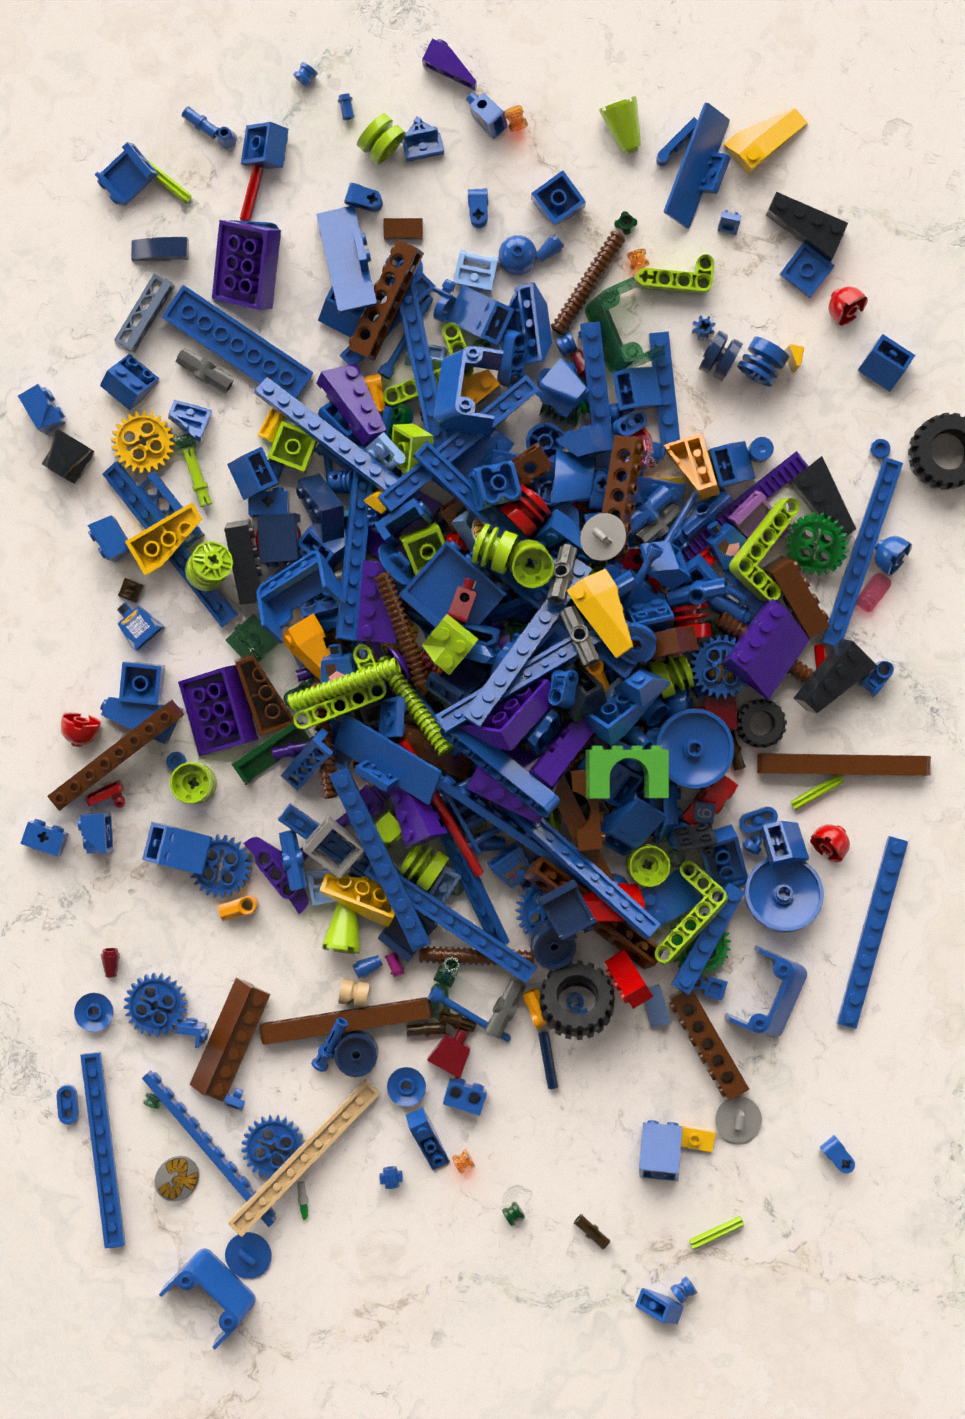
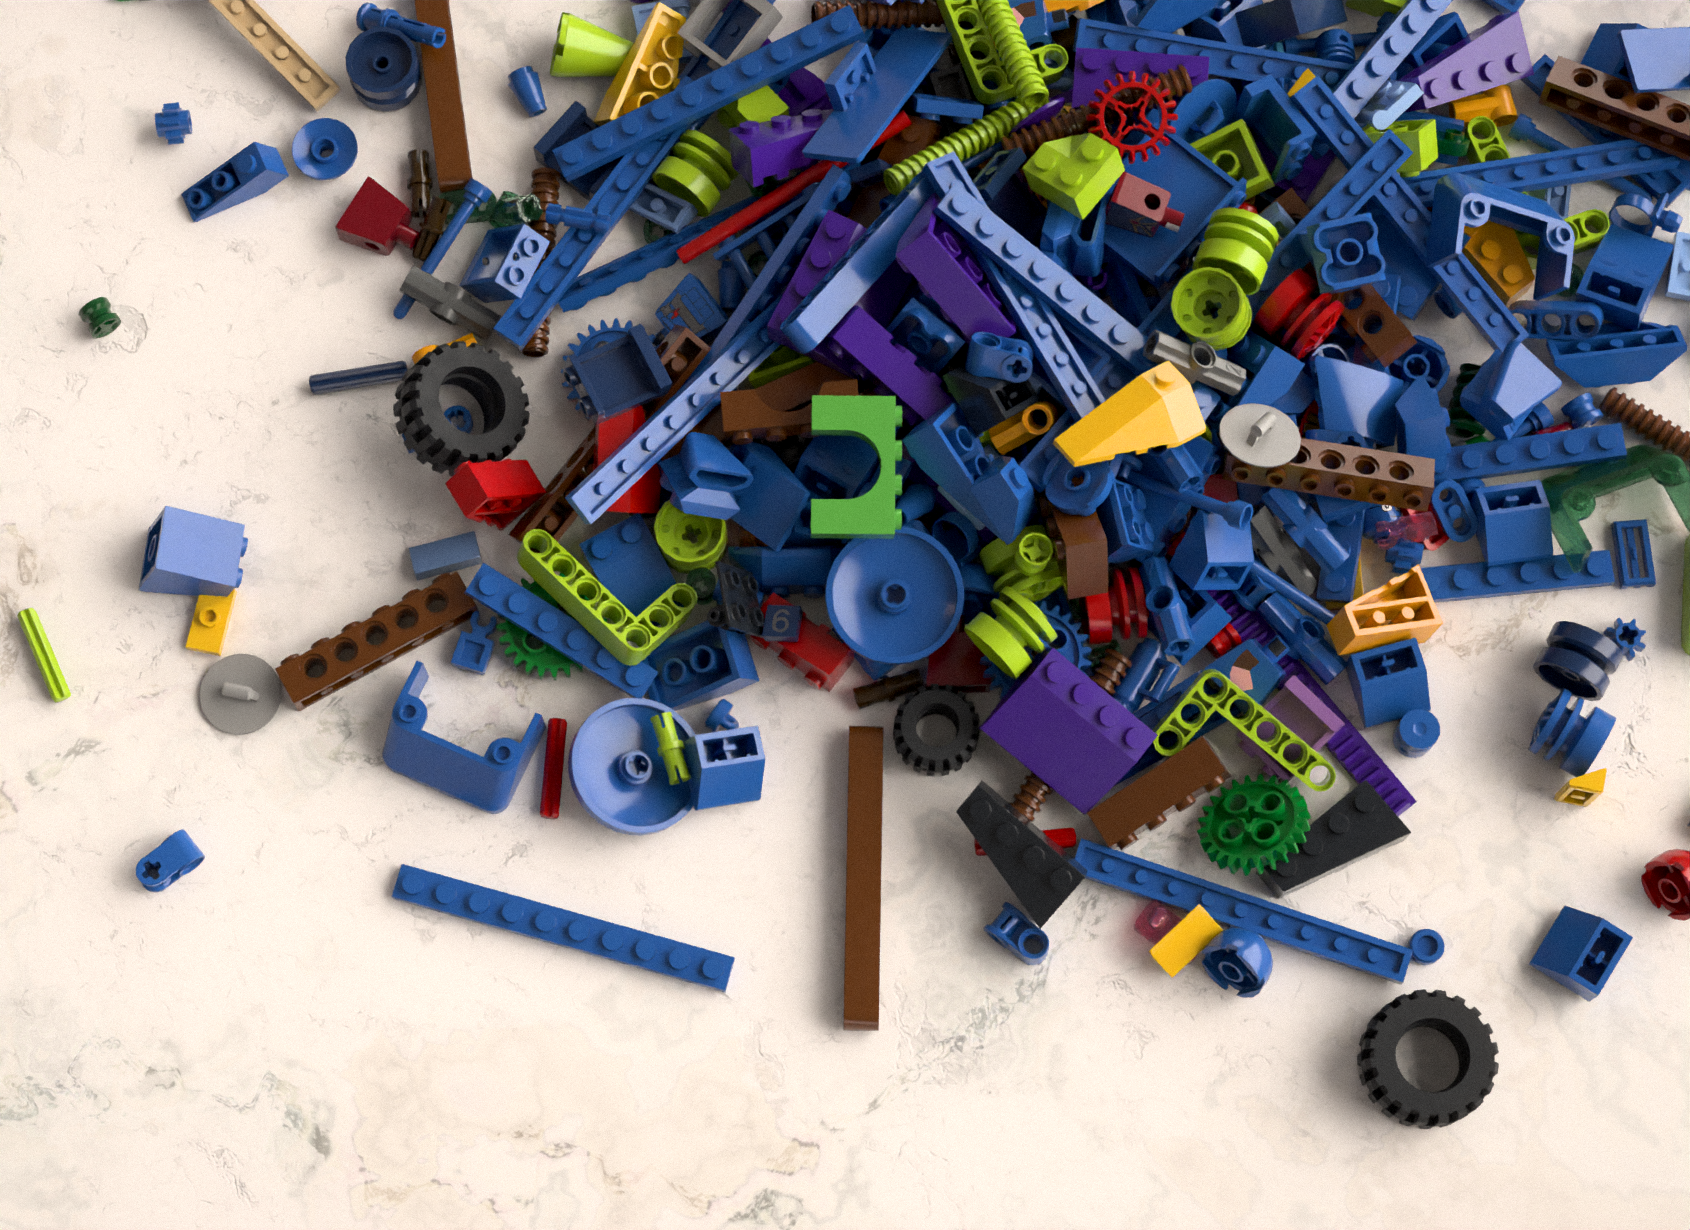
camera: 90 degrees right, 15 degrees down
tan wheel [338,978,370,1008] -> none
magenta pin [384,952,405,977] -> none
blue brick [443,1077,487,1116] -> none
clear orange wheel [452,1149,475,1174] -> none
dark blue wheel [529,920,576,969] -> none
dark grey piece [560,606,600,667] -> none
dark brown pin [573,1214,610,1249] -> none
blue plate [739,806,778,833] -> none
lime axle [791,774,844,810] -> none
red cylinder [810,824,850,863] -> none
none -> blue window [459,224,550,303]
none -> red axle [540,718,567,819]
none -> blue axle [545,203,611,233]
none -> lime pin [650,712,691,785]
none -> blue piece [659,432,754,520]
none -> dark blue tile [849,159,892,188]
none -> lime wheel [964,586,1058,679]
none -> lime wheel [1014,532,1053,576]
none -> red gear [1086,71,1178,164]
none -> yellow slope [1148,904,1223,978]
none -> blue tile [1611,519,1656,589]

